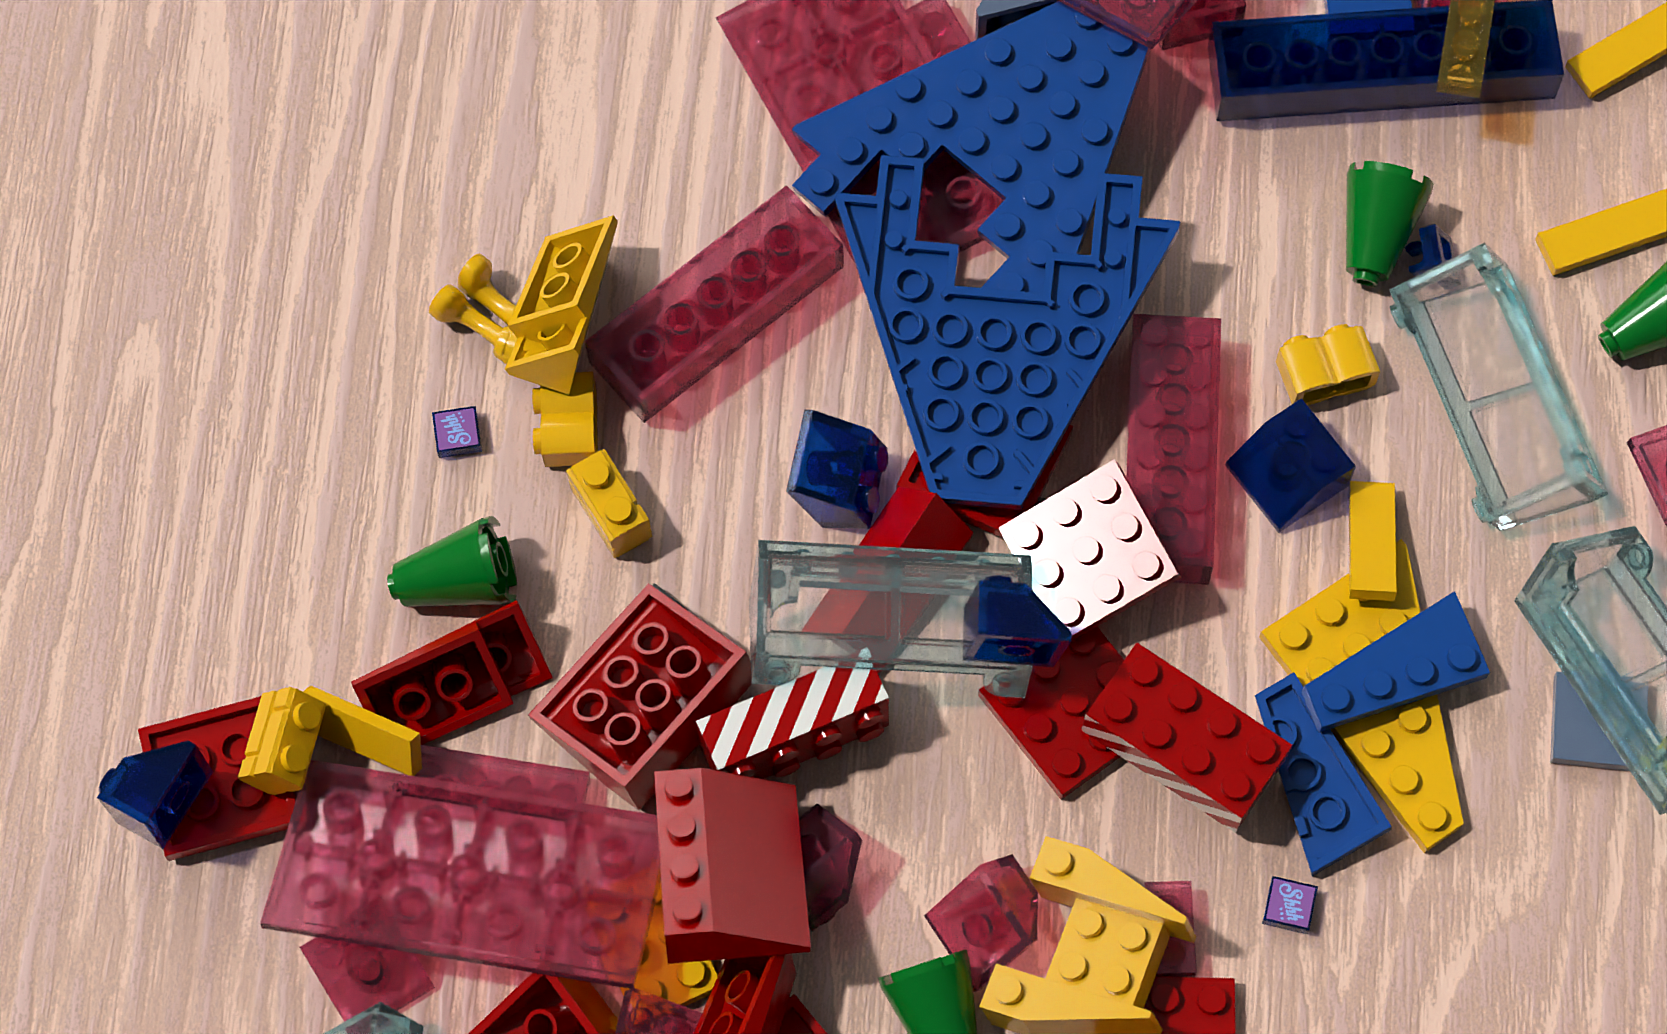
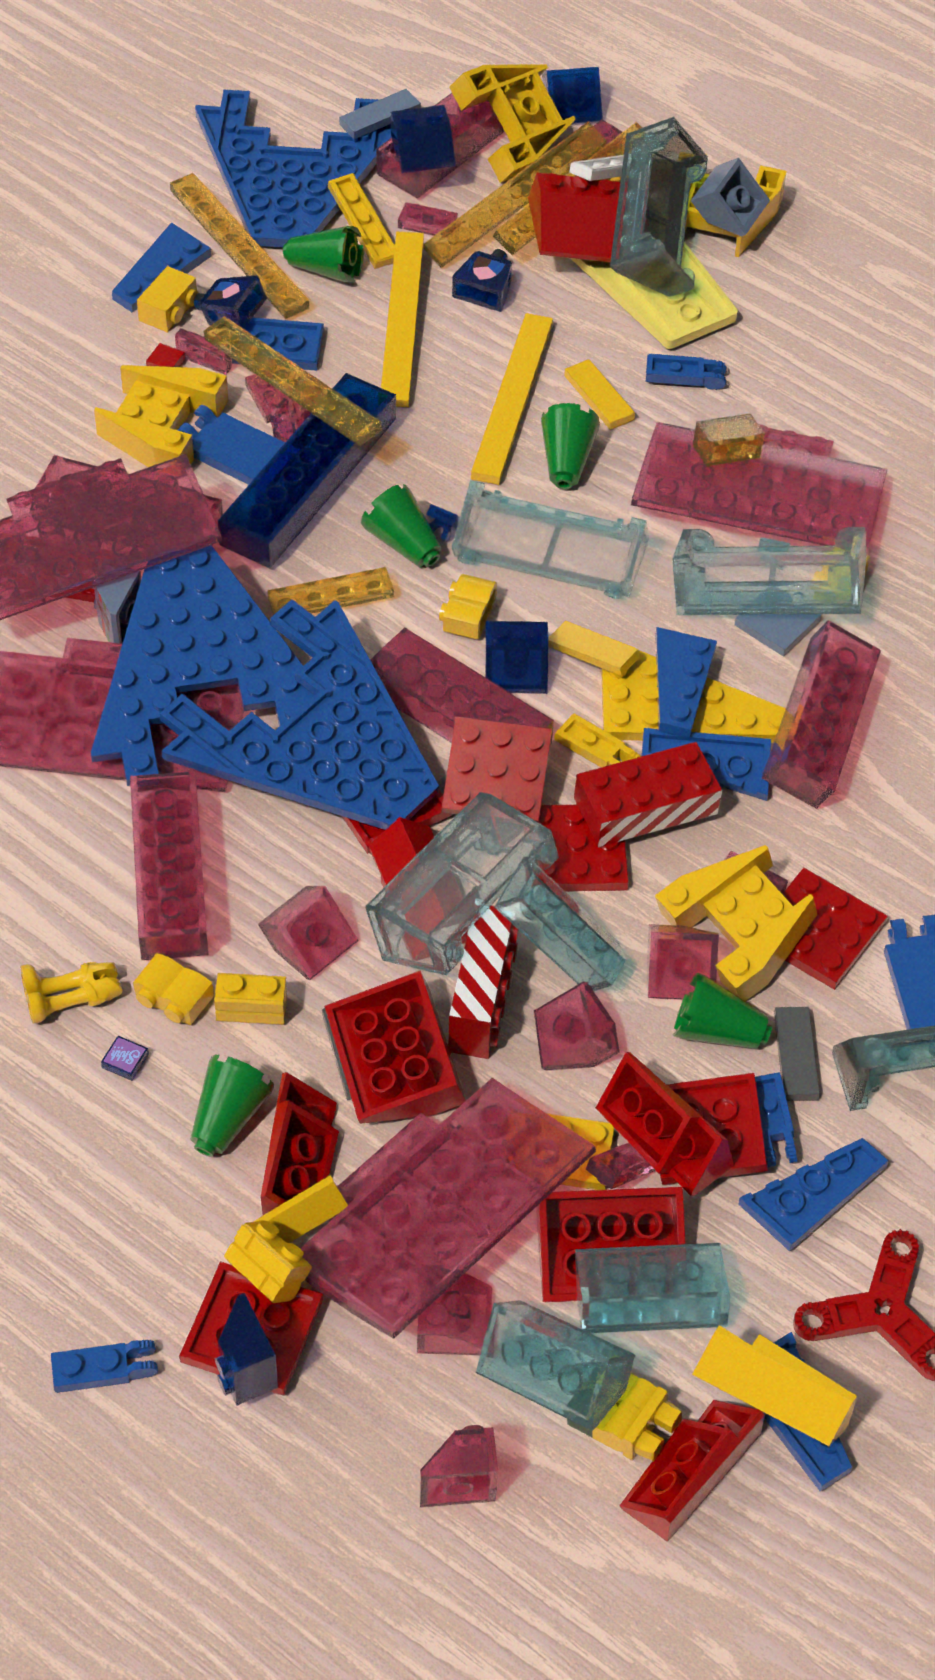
camera: 60 degrees left, 15 degrees down
yellow slope [505,215,618,395] -> none
red slope [654,768,811,964] -> none
clear blue slope [786,409,888,529] -> none
clear blue slope [962,575,1072,667] -> none
tile [1262,876,1318,934] -> none
none -> blue hinge [51,1339,158,1393]
none -> clear pink slope [258,886,359,980]
none -> clear yellow plate [267,567,394,615]
none -> clear light blue slope [495,856,626,994]
none -> yellow hinge [554,713,641,767]
none -> clear pink brick [762,620,881,809]

